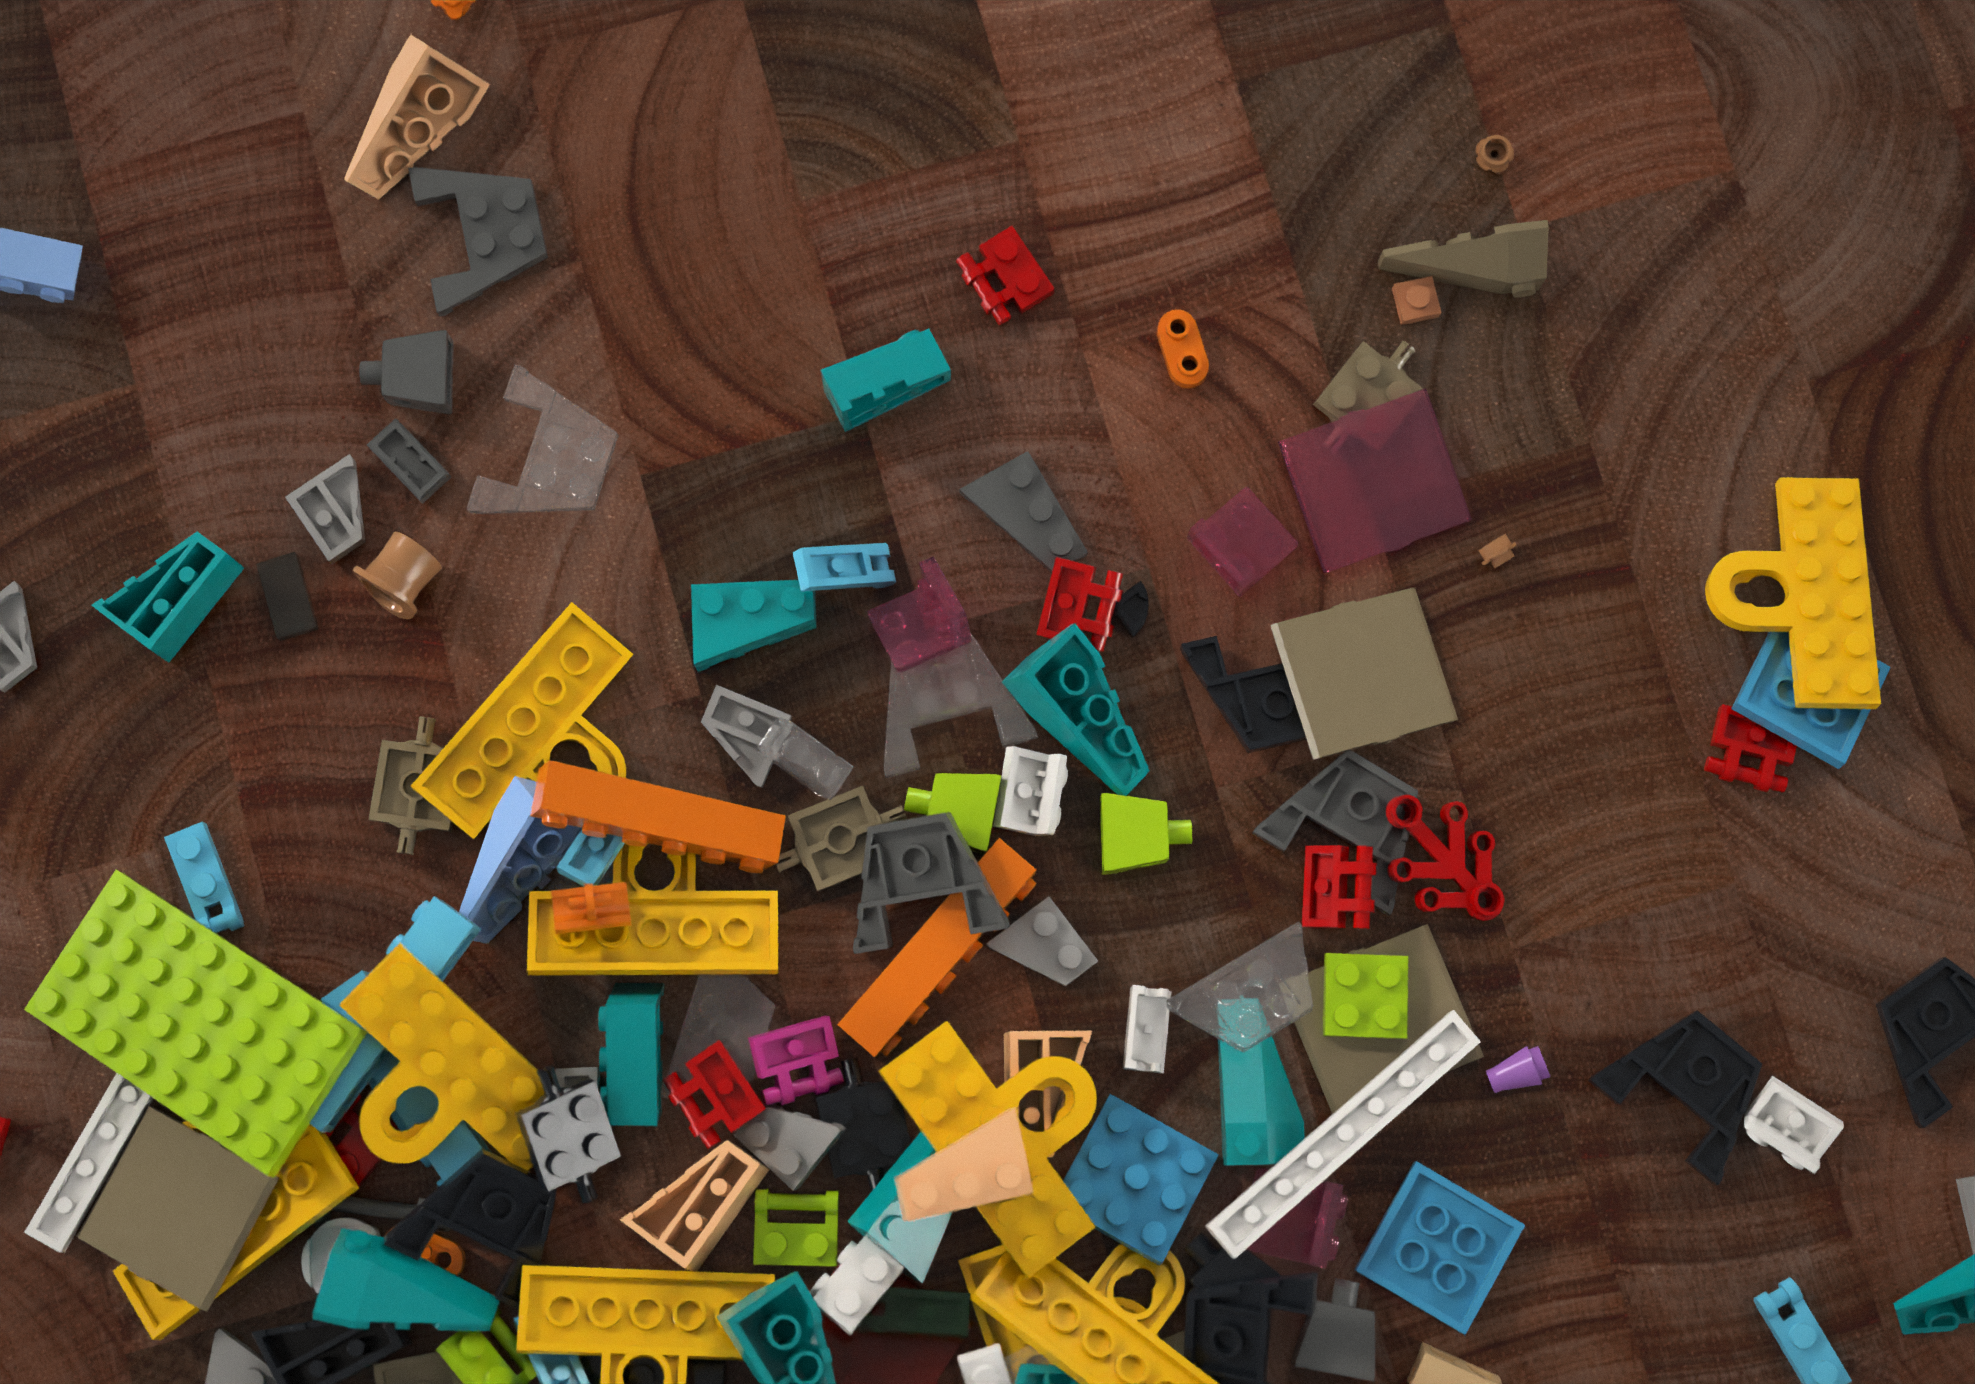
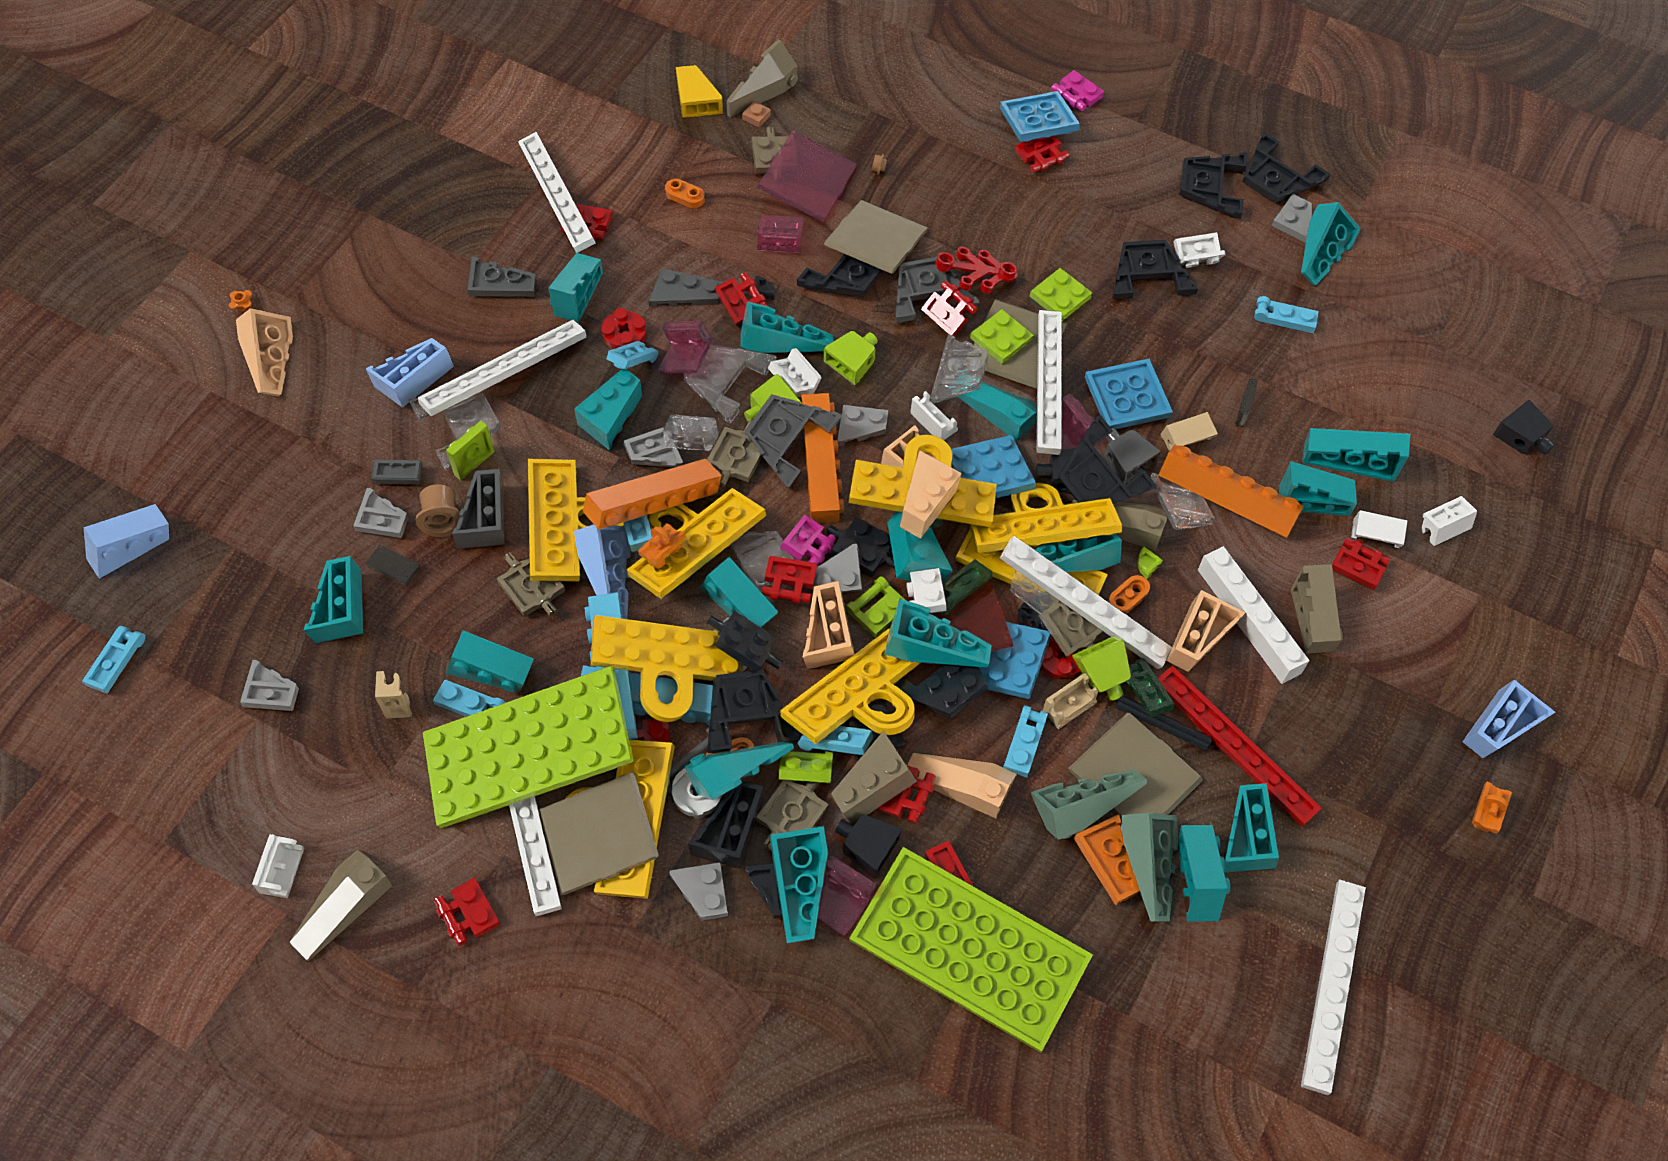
camera: 45 degrees left, 20 degrees down
dark grey torso [359,330,453,414] -> none
dark grey wing [408,167,548,317] -> none
medium nougat plate [1475,135,1514,173] -> none
medium lavender cone [1485,1046,1550,1093] -> none
yellow plate [1705,478,1881,709] -> none
none -> light blue wedge [366,338,454,407]
none -> tan hinge [375,671,412,719]
none -> white plate [418,320,586,416]
none -> teal wedge [445,630,534,693]
none -> lime plate [446,421,495,481]
none -> dark grey wedge [452,469,505,549]
none -> dark grey wing [467,256,537,297]
none -> white plate [518,132,596,253]
none -> red plate [601,308,646,349]
none -> yellow slope [676,65,723,118]
none -> lime plate [1030,268,1092,321]
none -> dark pink plate [1051,70,1104,111]

